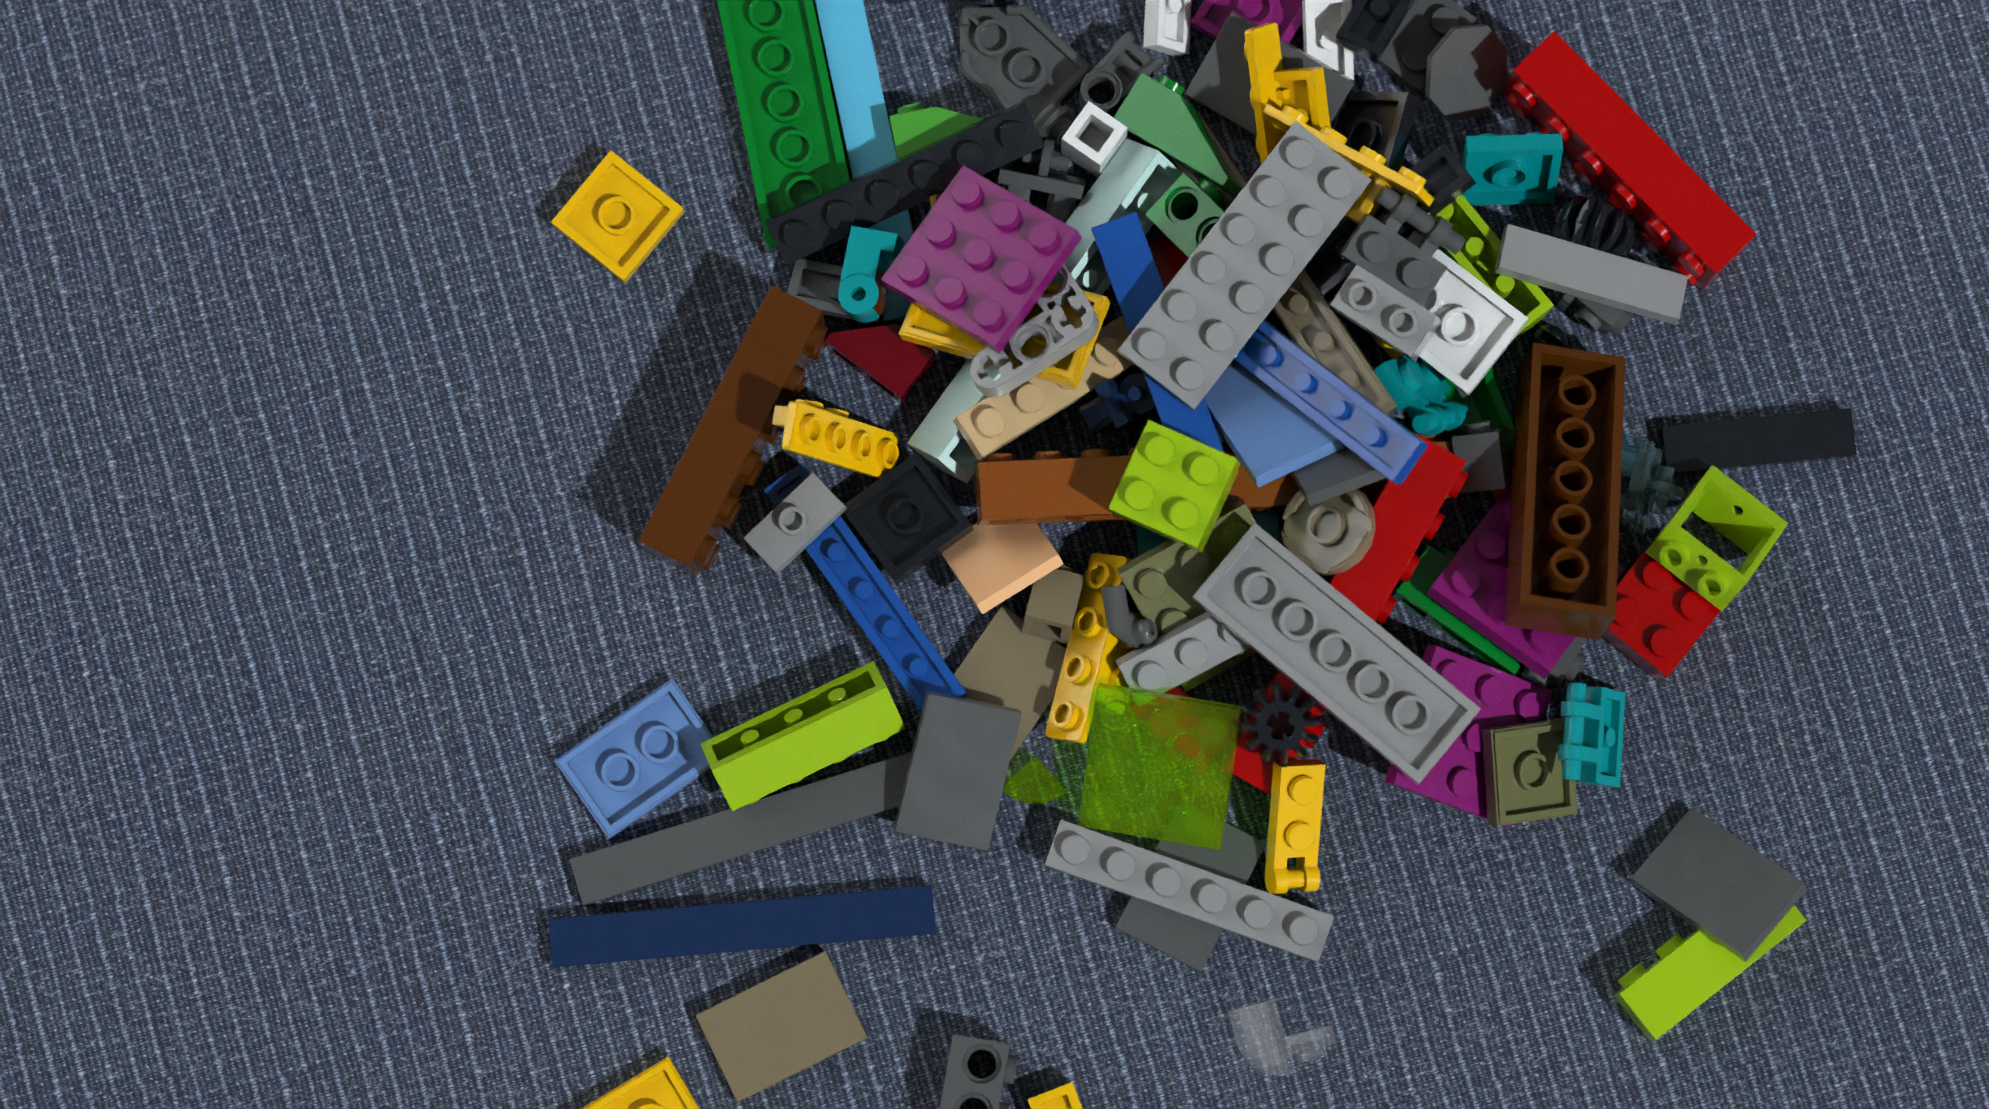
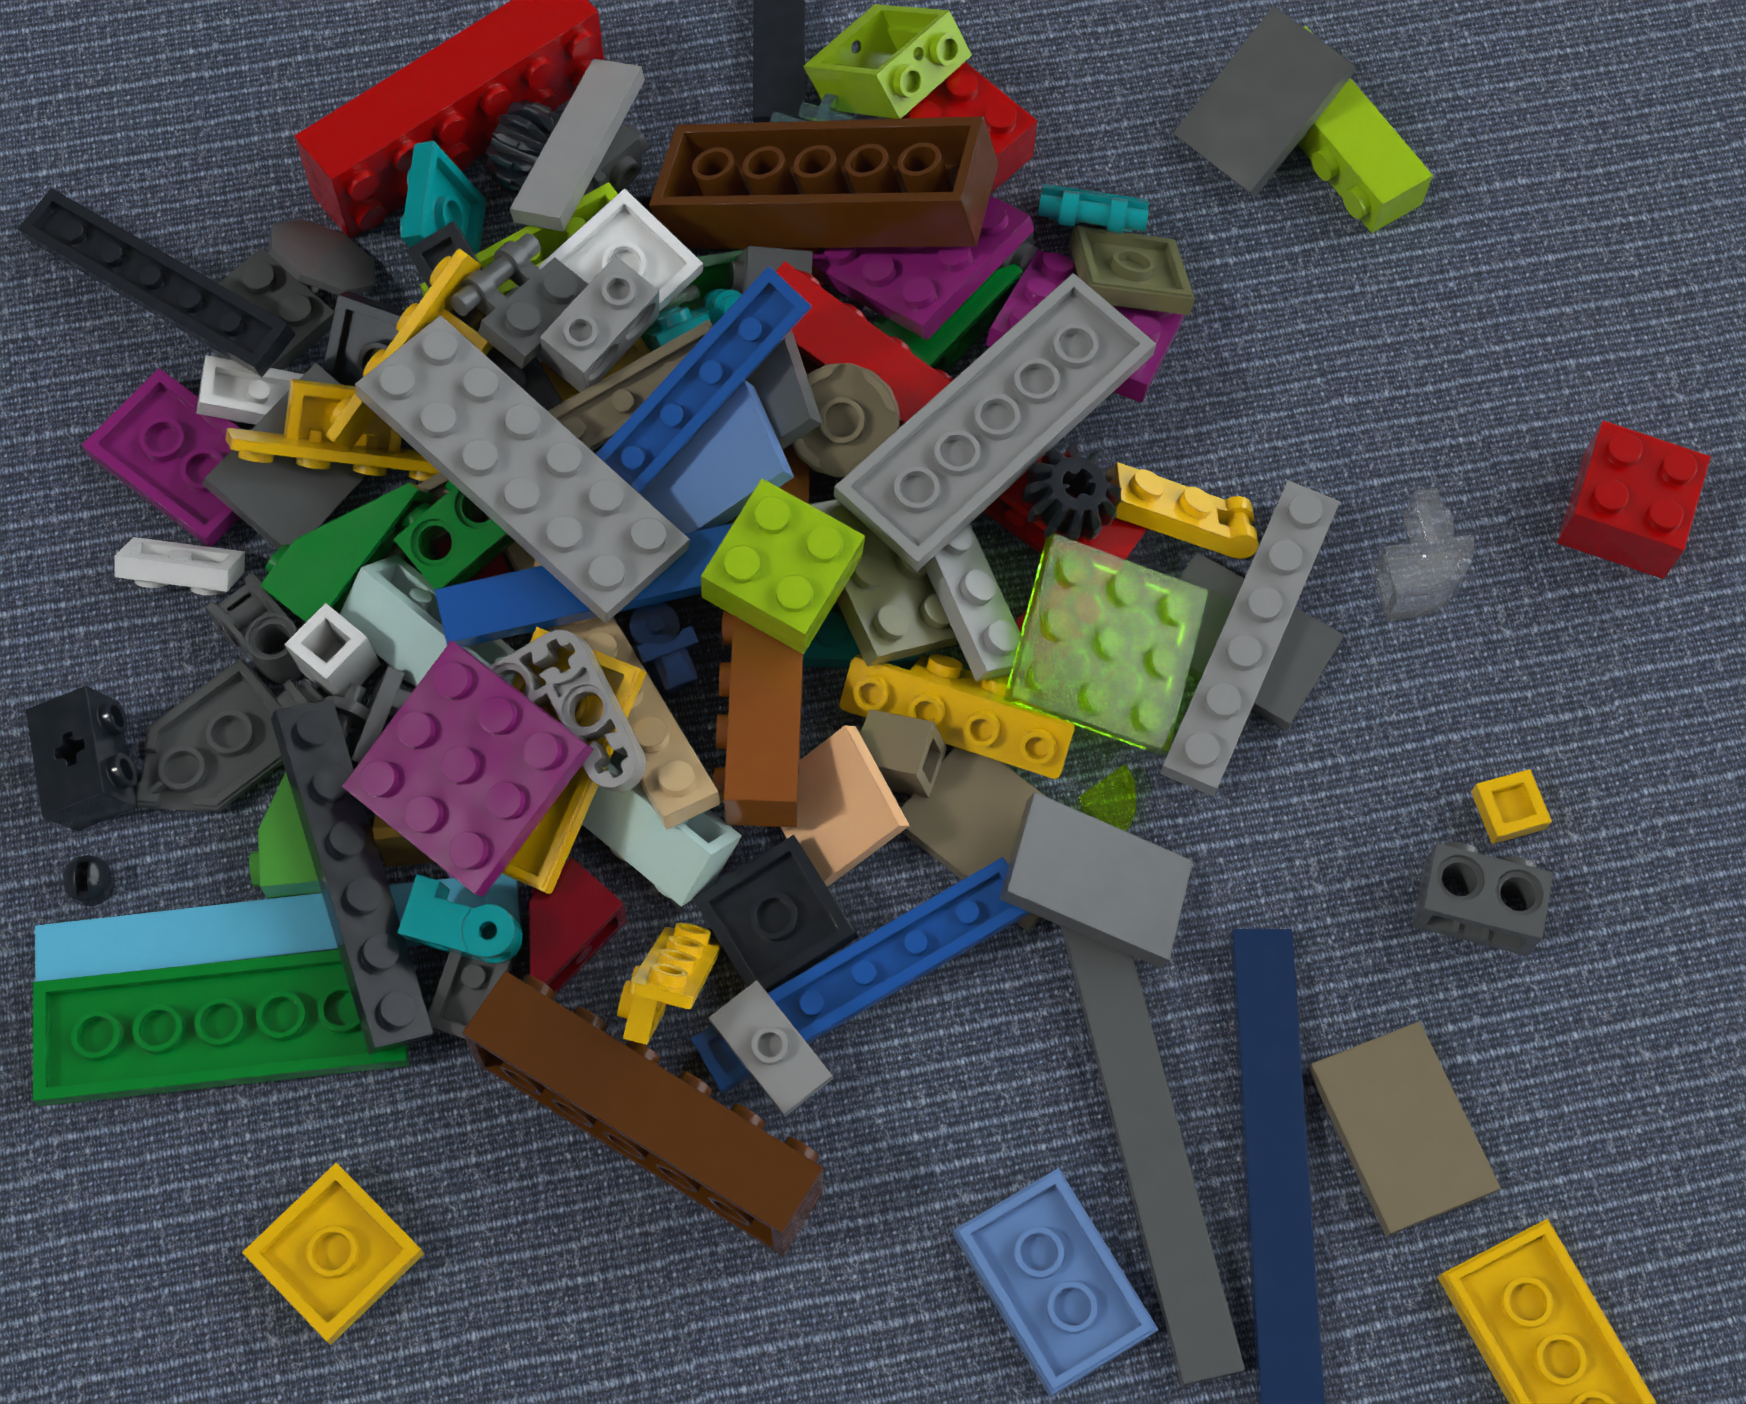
camera: 90 degrees left, 15 degrees down
lime brick [700,661,906,812] -> none
dark grey arm [1101,585,1158,648] -> none

